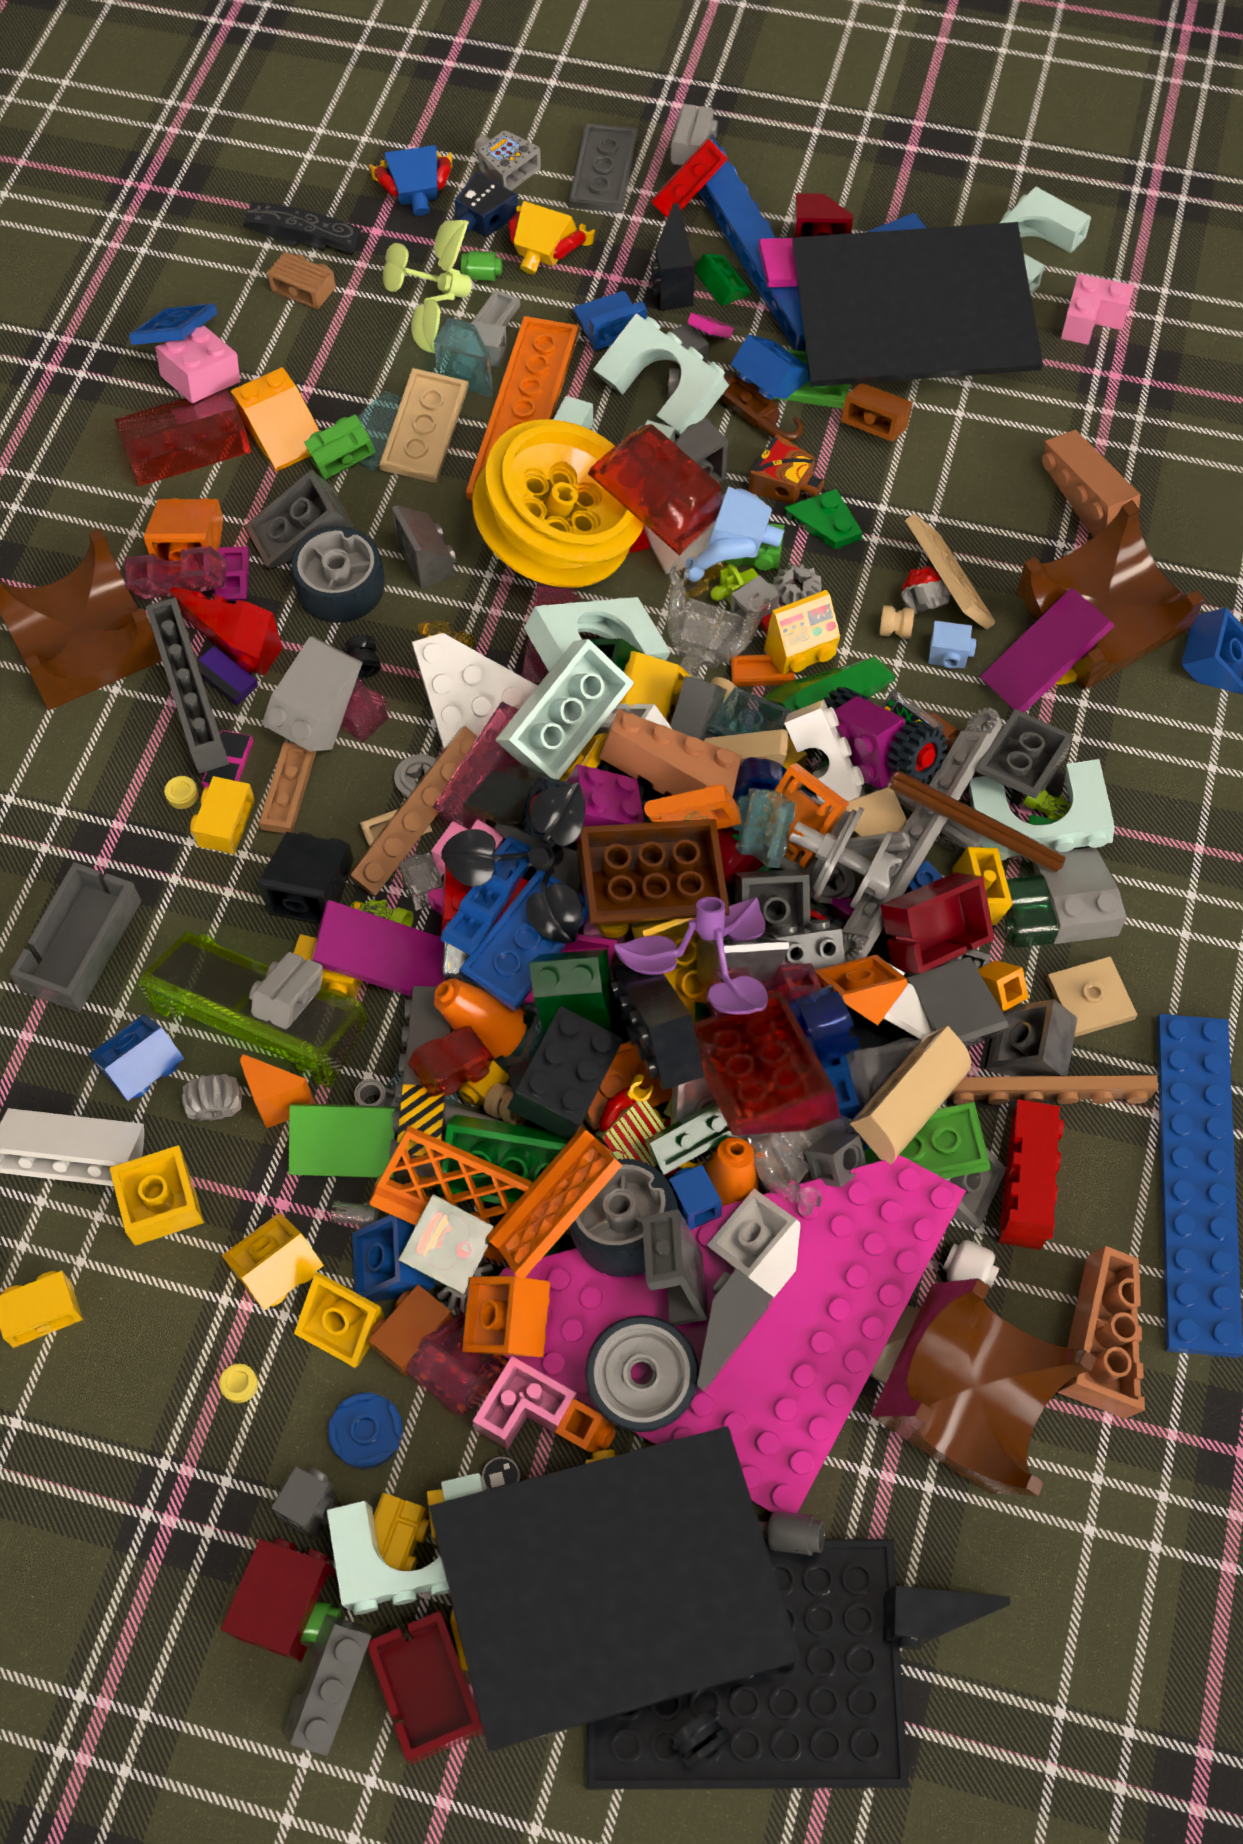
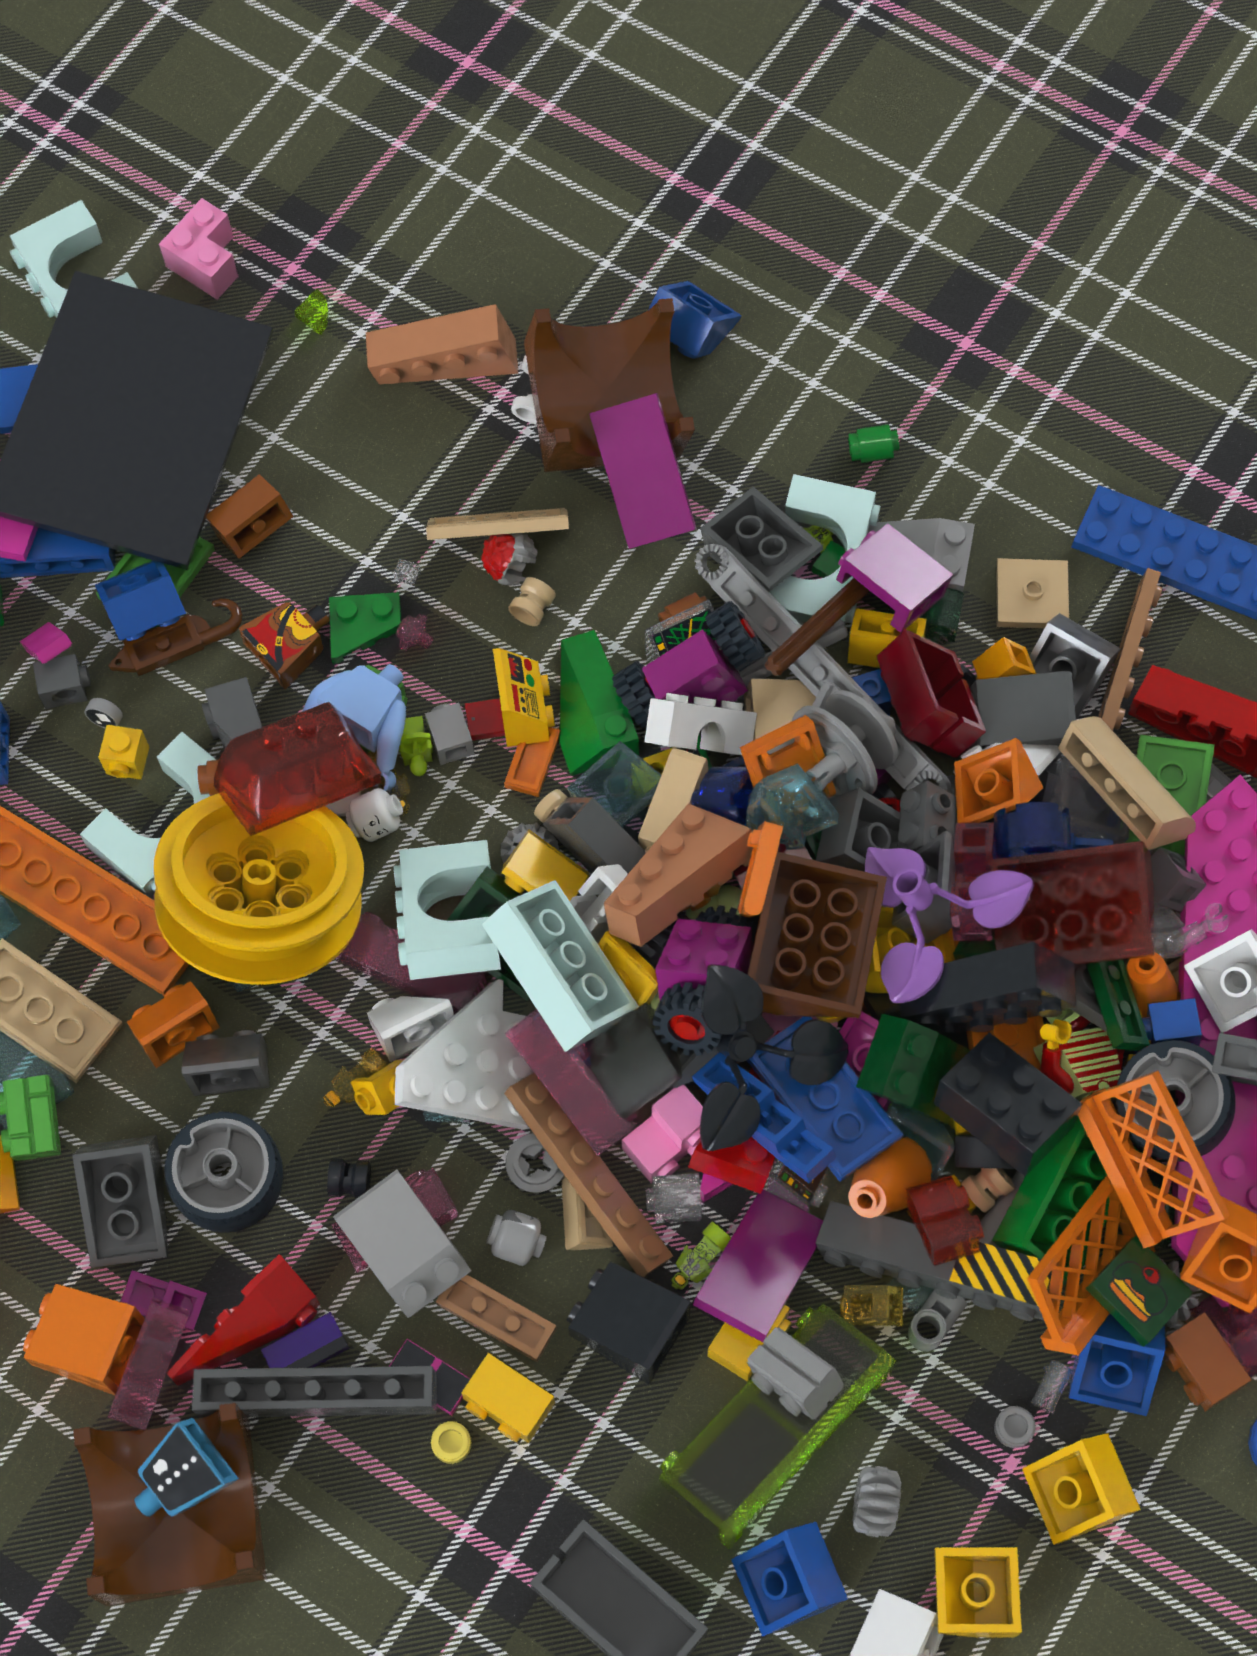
camera: 70 degrees left, 5 degrees up
light yellow tile [219,1364,258,1403] -> none
orange slope [240,1054,315,1129] -> none
bright green tile [289,1103,397,1178] -> none
yellow slope [294,1272,384,1368] -> none
light aqua arch [593,314,729,437] -> none
clear torso [668,566,771,674] -> none
light grey gear [773,563,822,605] -> none
light blue brick [928,621,976,669] -> none
none -> yellow brick [98,725,150,780]
none -> orange slope [127,981,220,1068]
none -> torso [134,1418,239,1517]
none -> clear neon green tile [294,288,329,335]
none -> white head [346,788,403,842]
none -> white slope [367,996,454,1062]
none -> clear piece [393,559,421,586]
none -> clear pink plant [396,614,433,650]
none -> light grey head [486,1210,547,1266]
none -> panel [836,523,953,633]
none -> clear yellow brick [840,1285,903,1327]
none -> green brick [848,424,900,463]
none -> light grey tile [994,1406,1036,1448]

